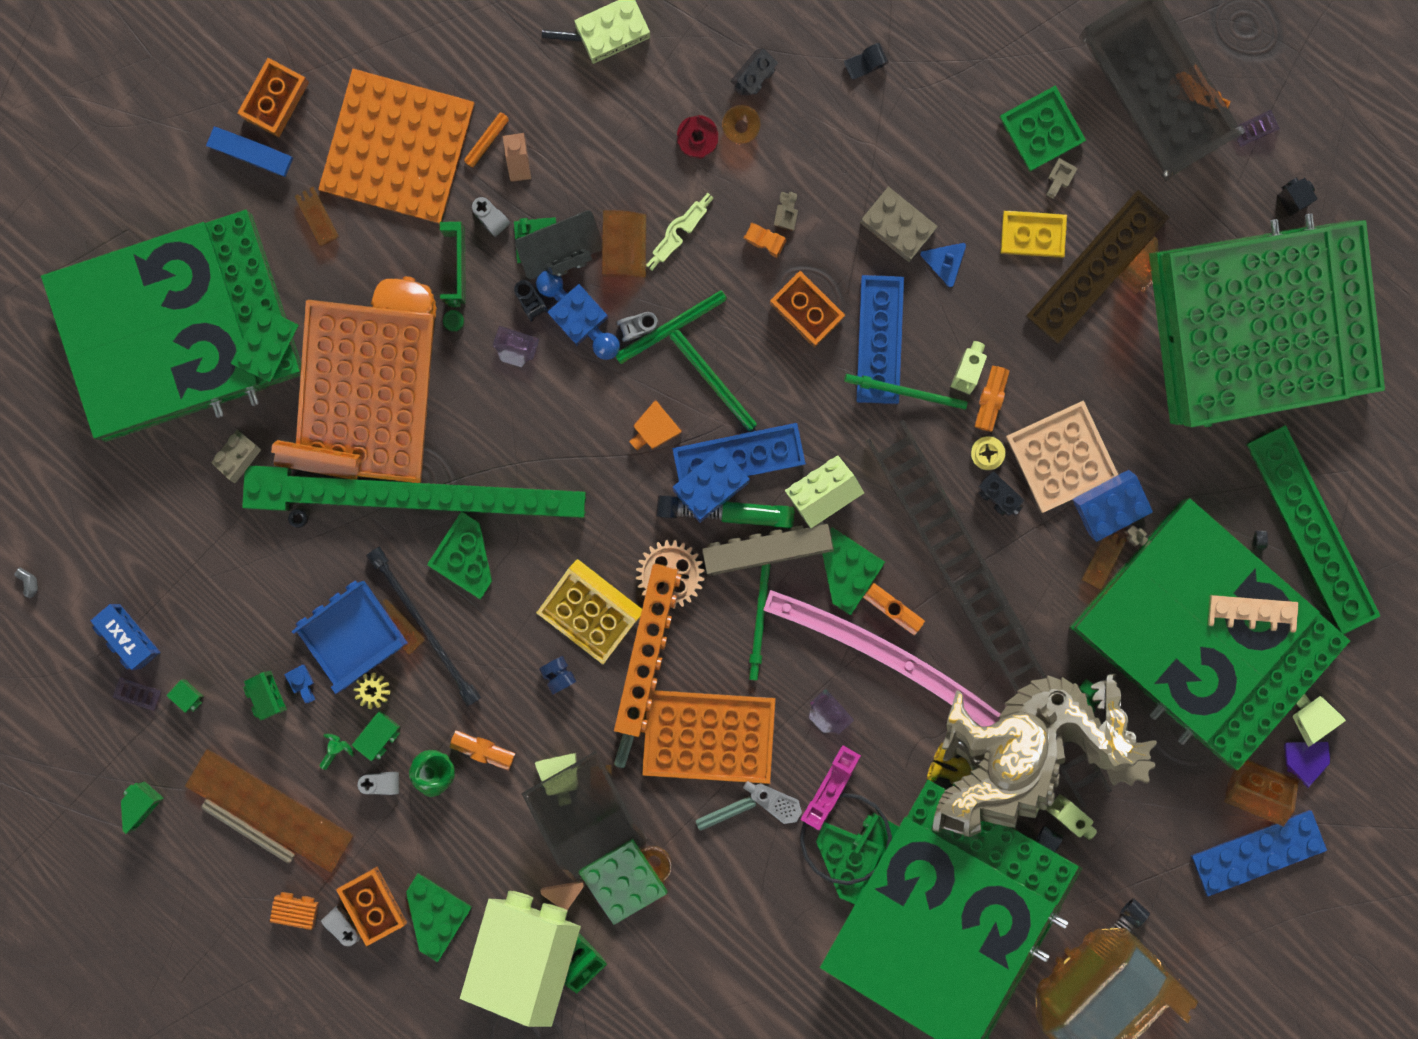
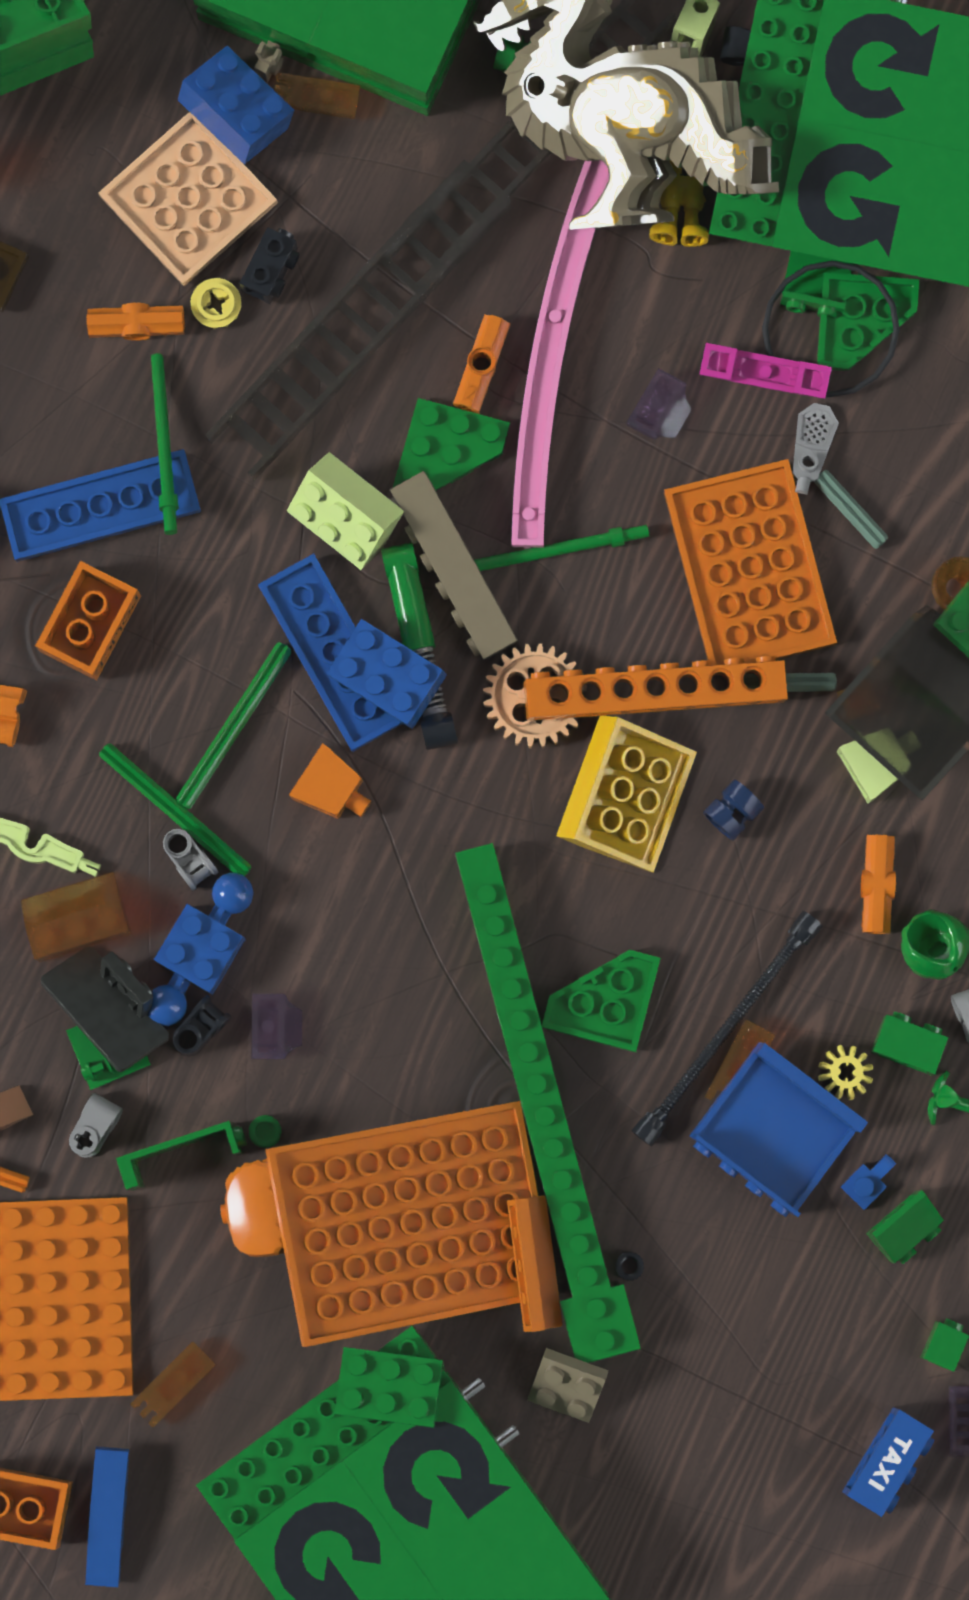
camera: 105 degrees left, 5 degrees down
yellowish green torso [950,341,987,395] -> none

